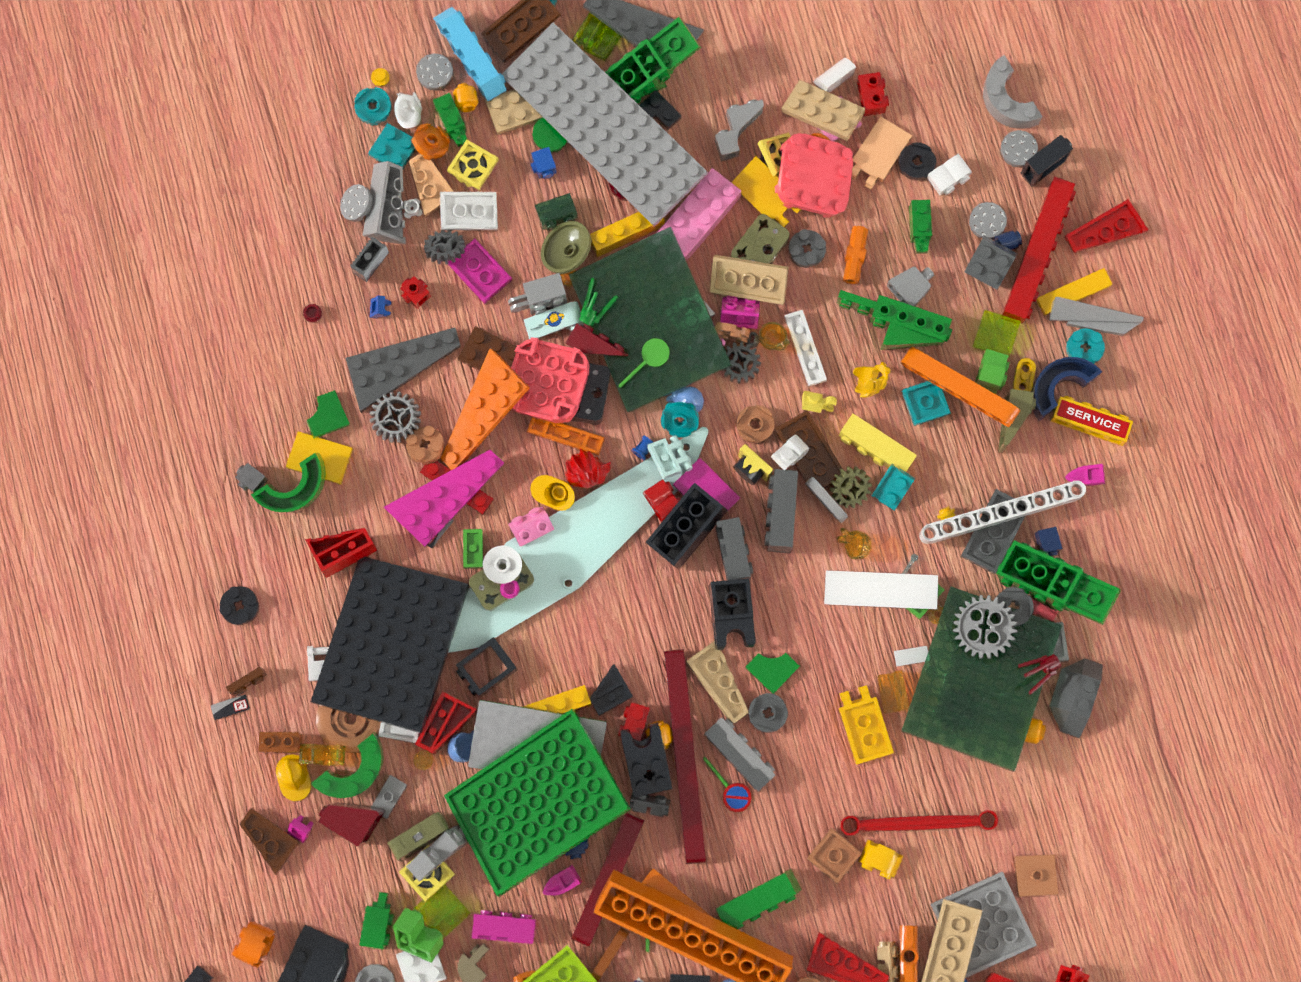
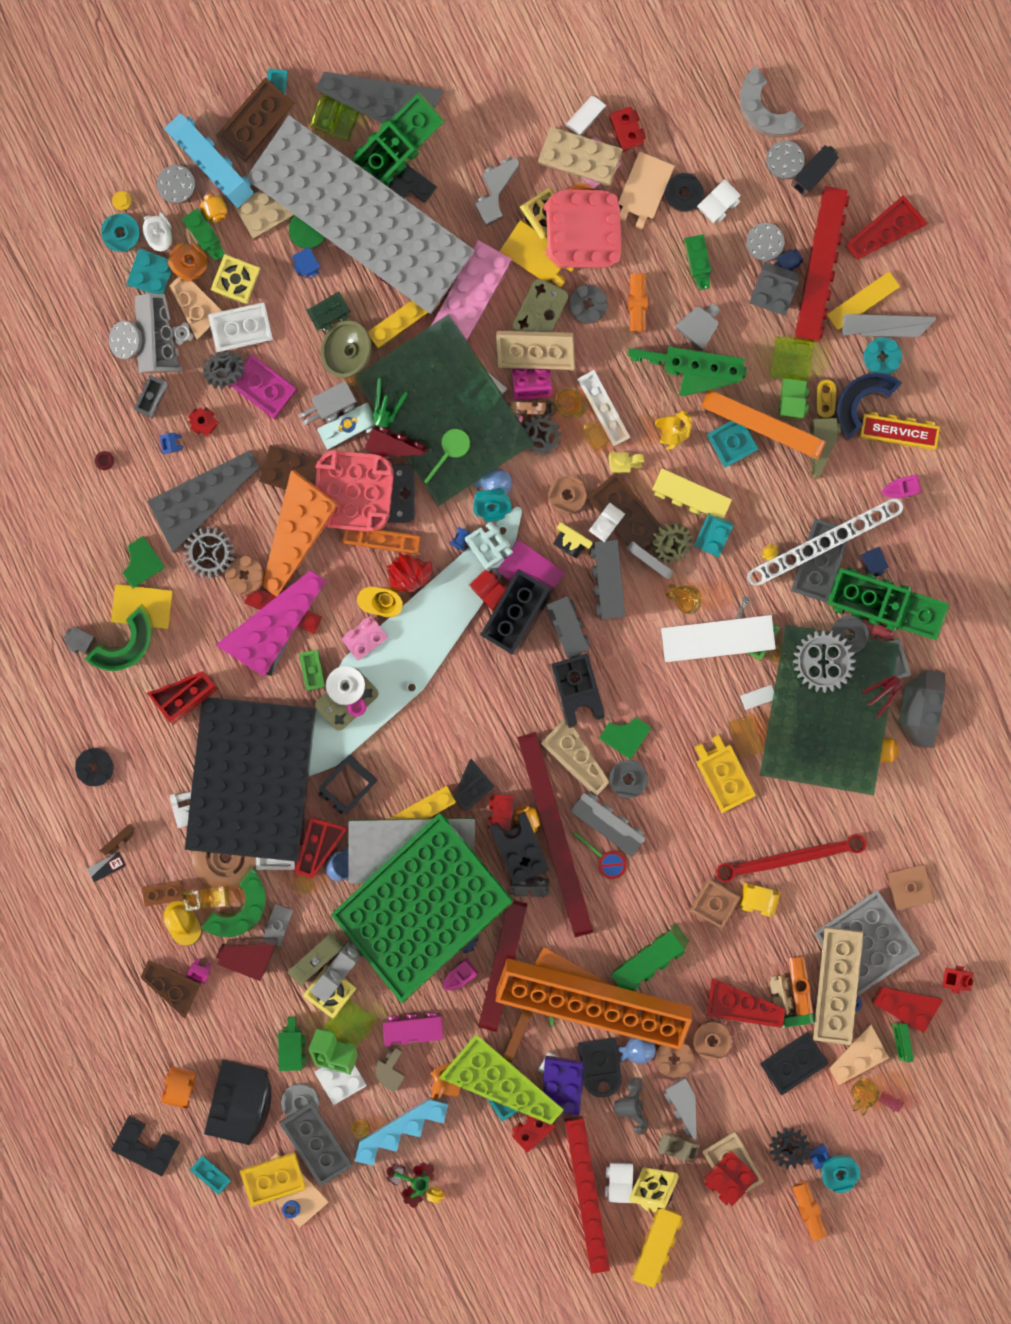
camera: 10 degrees left, 10 degrees up
none -> clear yellow brick [581,420,611,453]

